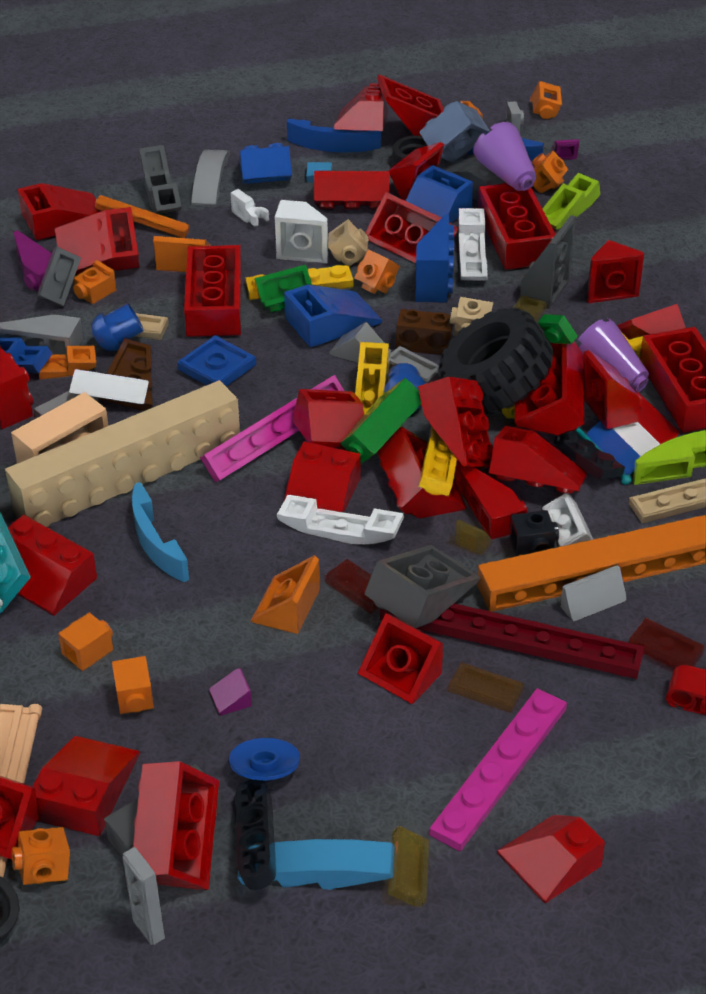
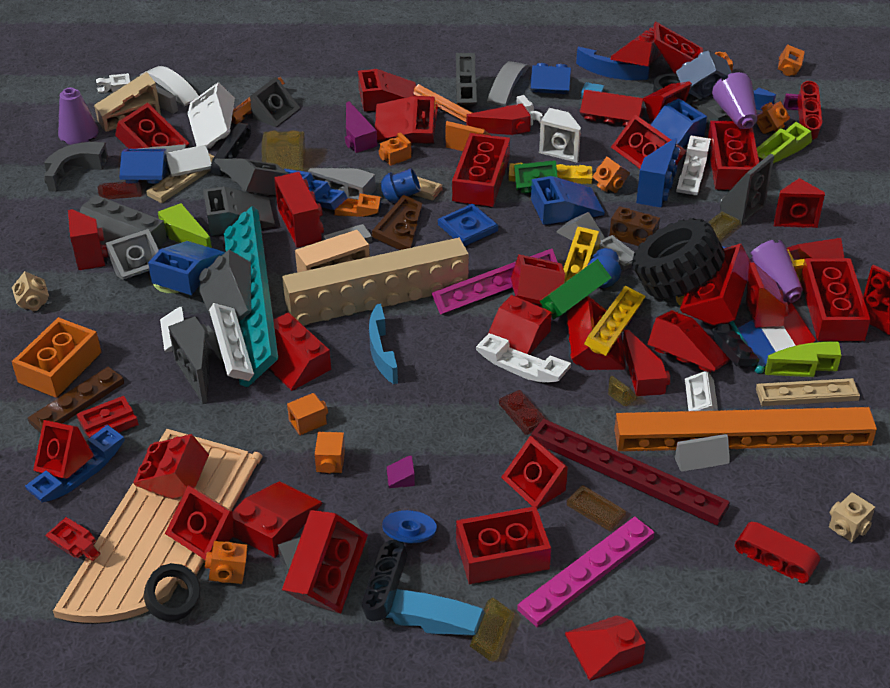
camera: 15 degrees right, 0 degrees up
dark grey plate [36,247,81,307] -> none
white sticker [69,369,149,404] -> none
light grey tile [123,847,165,945] -> none
orange slope [251,555,320,634] -> none
tan brick [328,219,369,267] -> none
dark grey slope [364,545,480,628] -> none
red slope [418,377,493,468] -> none
tan brick [450,297,493,336] -> none
light grey plate [506,101,524,133] -> none
black brick [509,510,559,556] -> none
green plate [538,314,578,344] -> none
clear red plate [629,618,705,669] -> none
none -> red brick [456,506,551,584]
none -> red slope [466,103,531,135]
none -> red beam [797,81,822,139]

